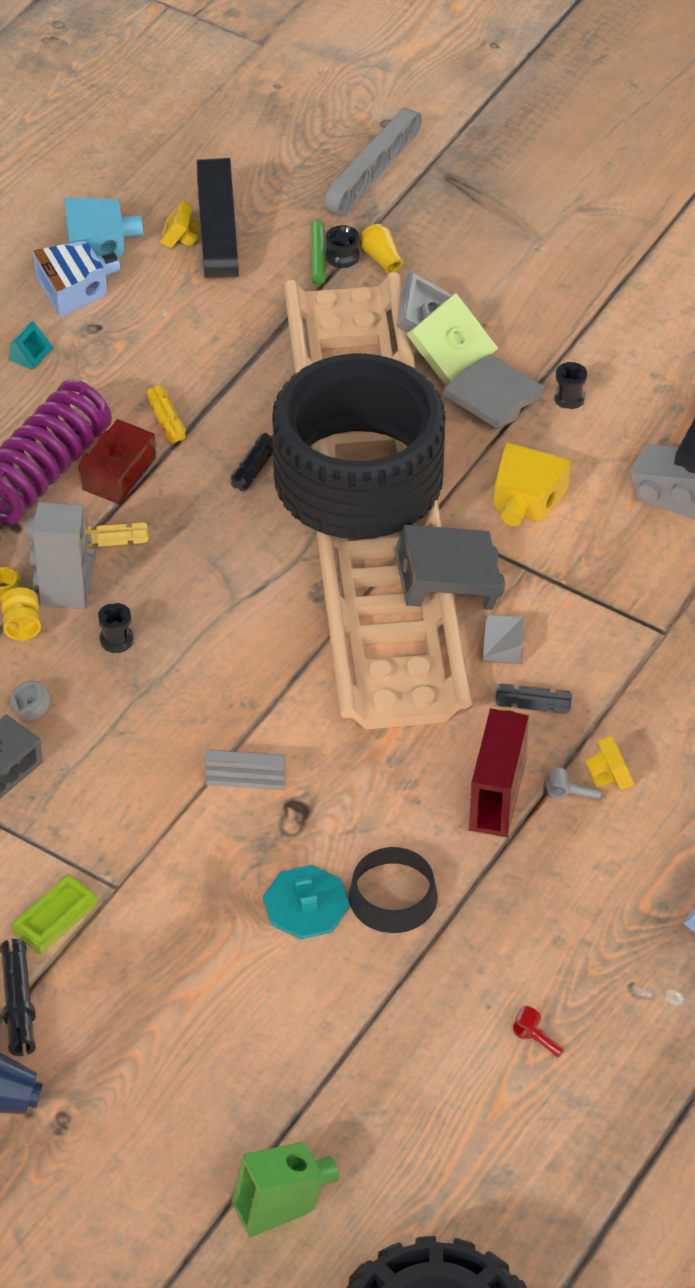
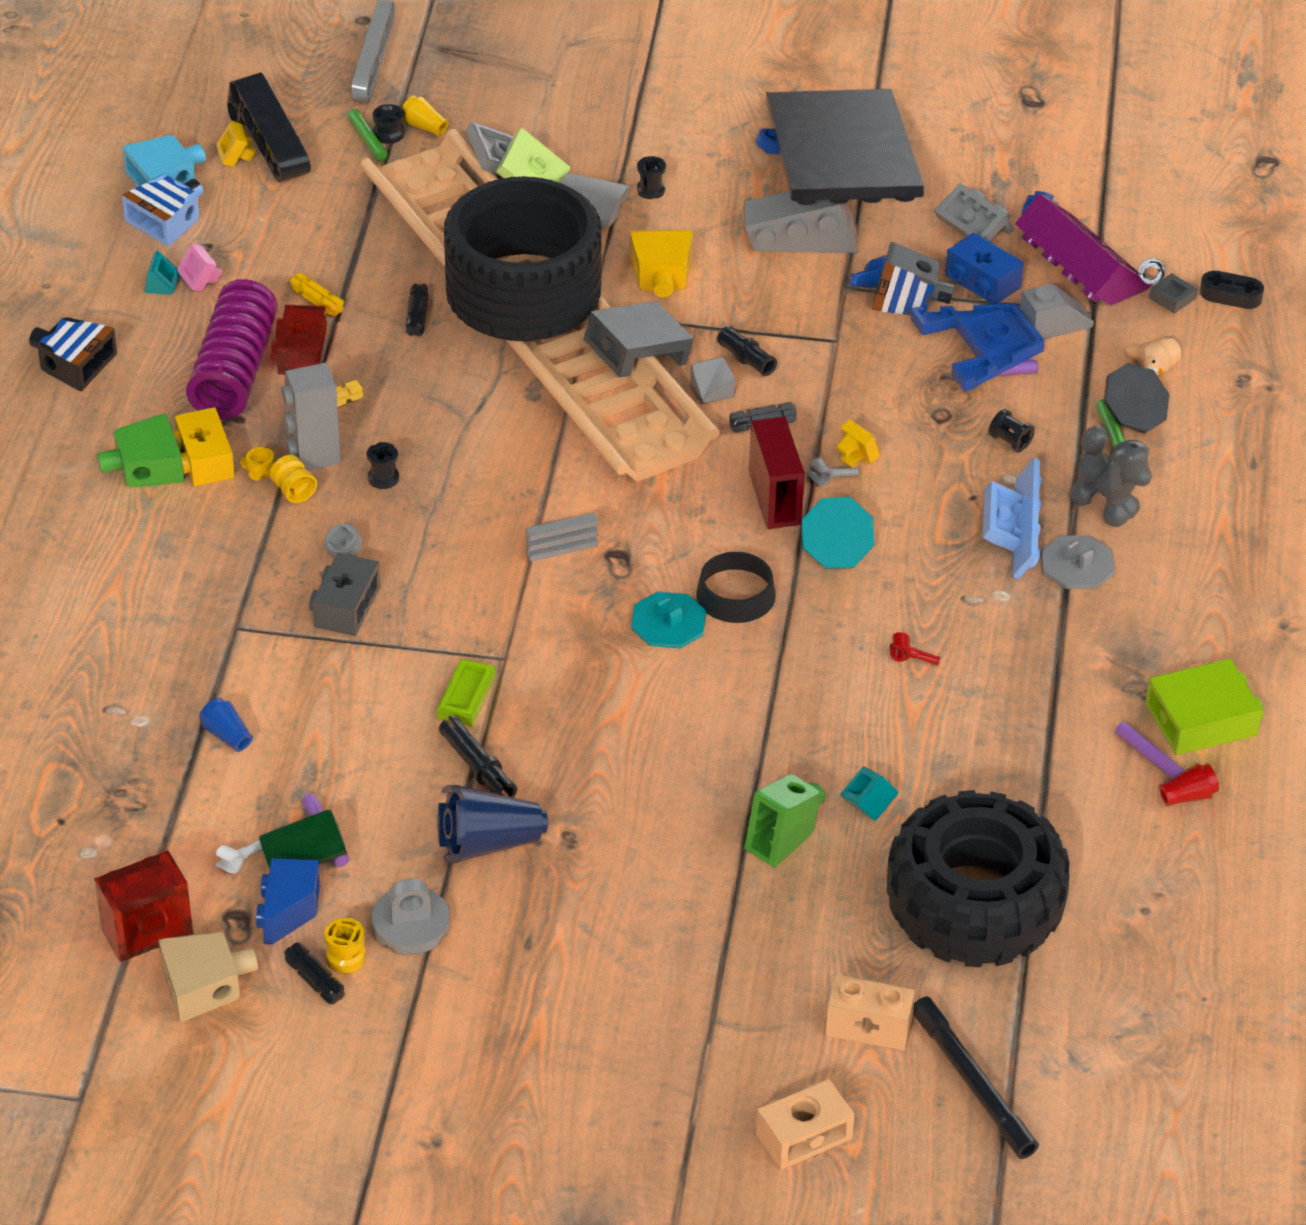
camera: 25 degrees left, 5 degrees down
none -> bright pink tile [177,244,223,291]
none -> black pin [717,326,777,376]
none -> teal piece [801,497,875,569]
none -> teal slope [840,766,899,820]

